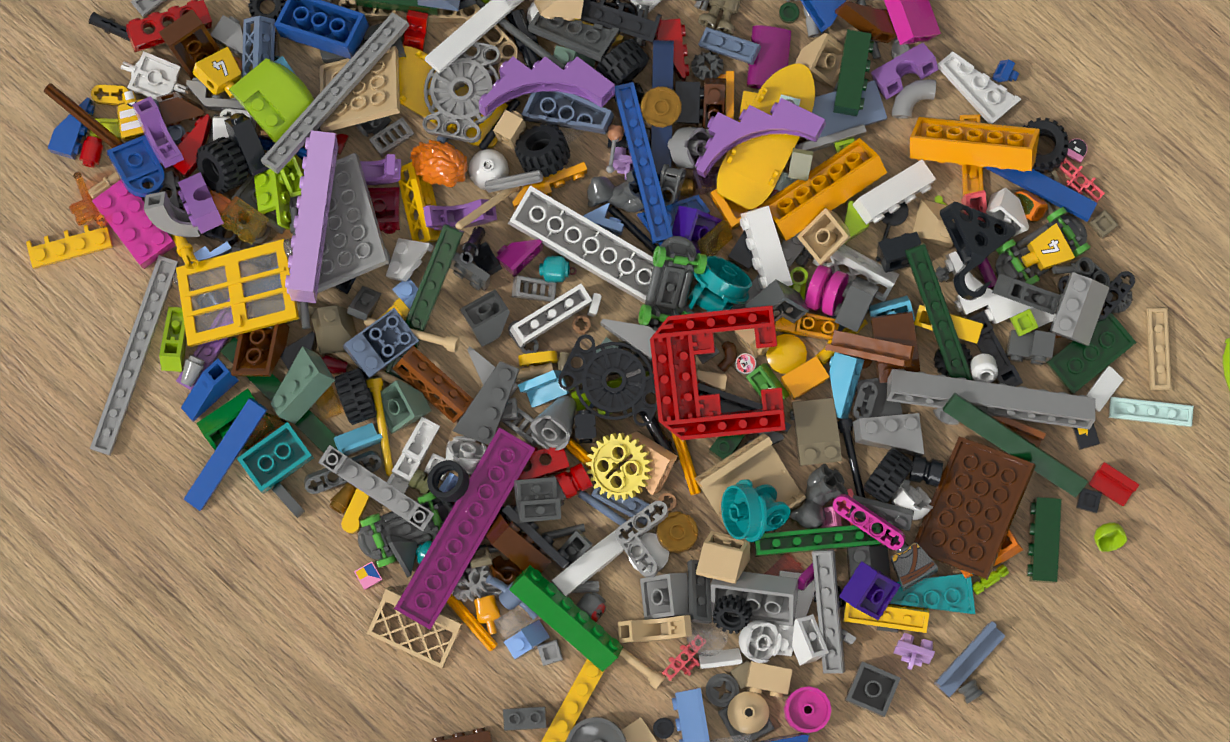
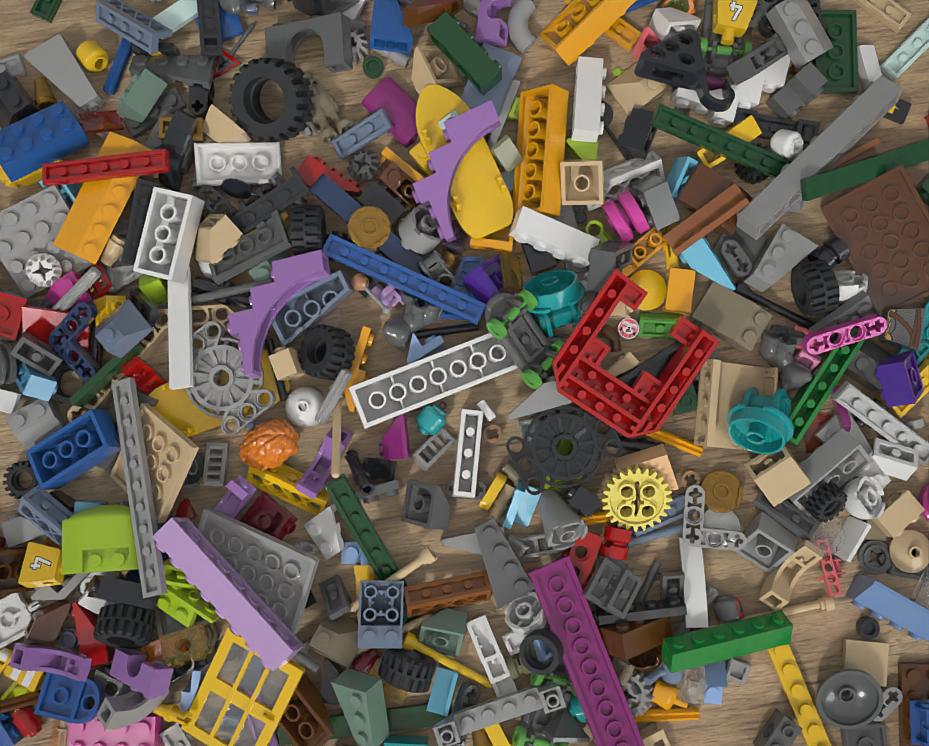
camera: 50 degrees left, 5 degrees up
lime plate [1010,309,1038,336] -> none

